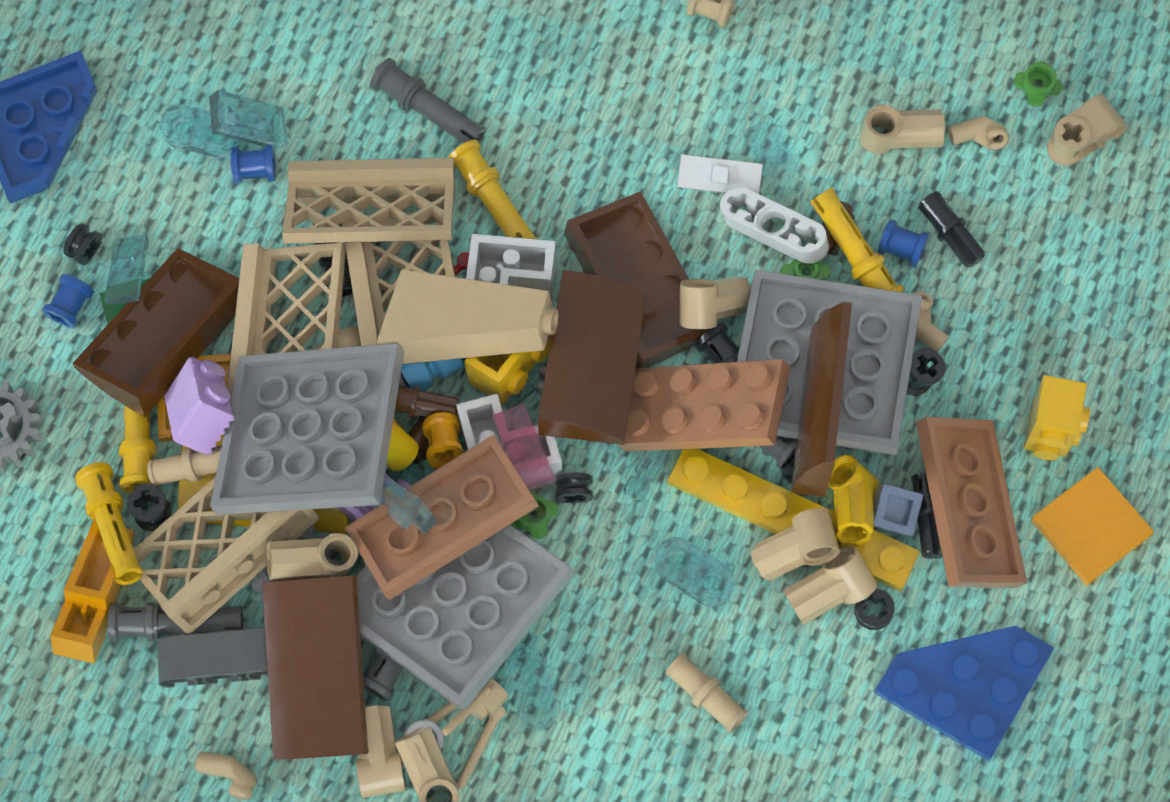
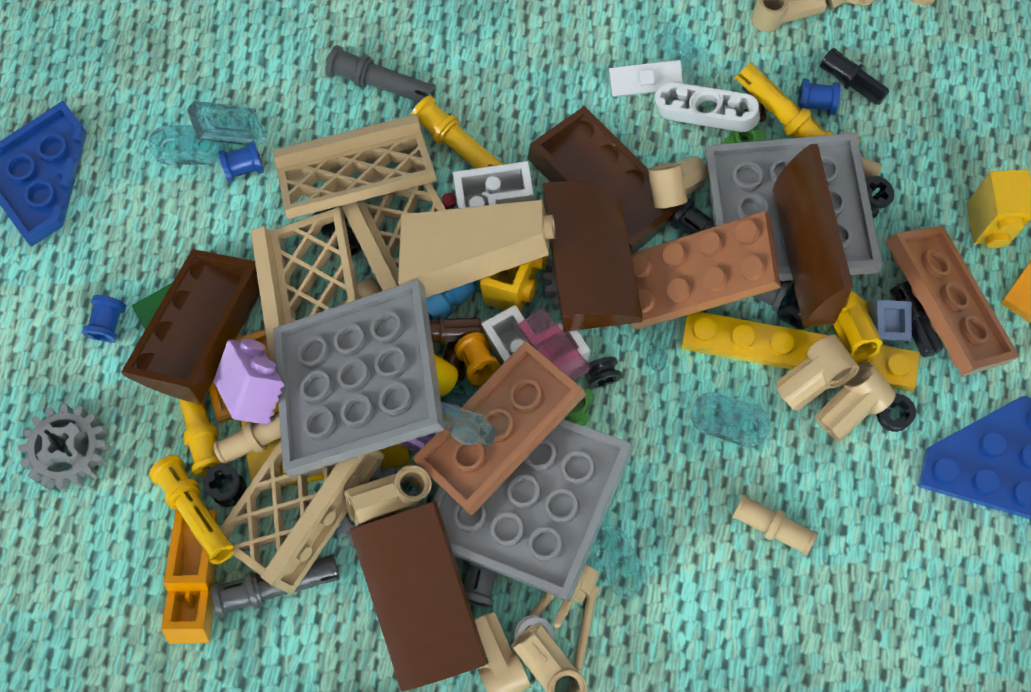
camera: 15 degrees left, 0 degrees up
black bush [63,223,103,265] -> none
clear light blue piece [104,235,149,305] -> none
dark grey beam [157,628,268,688] -> none

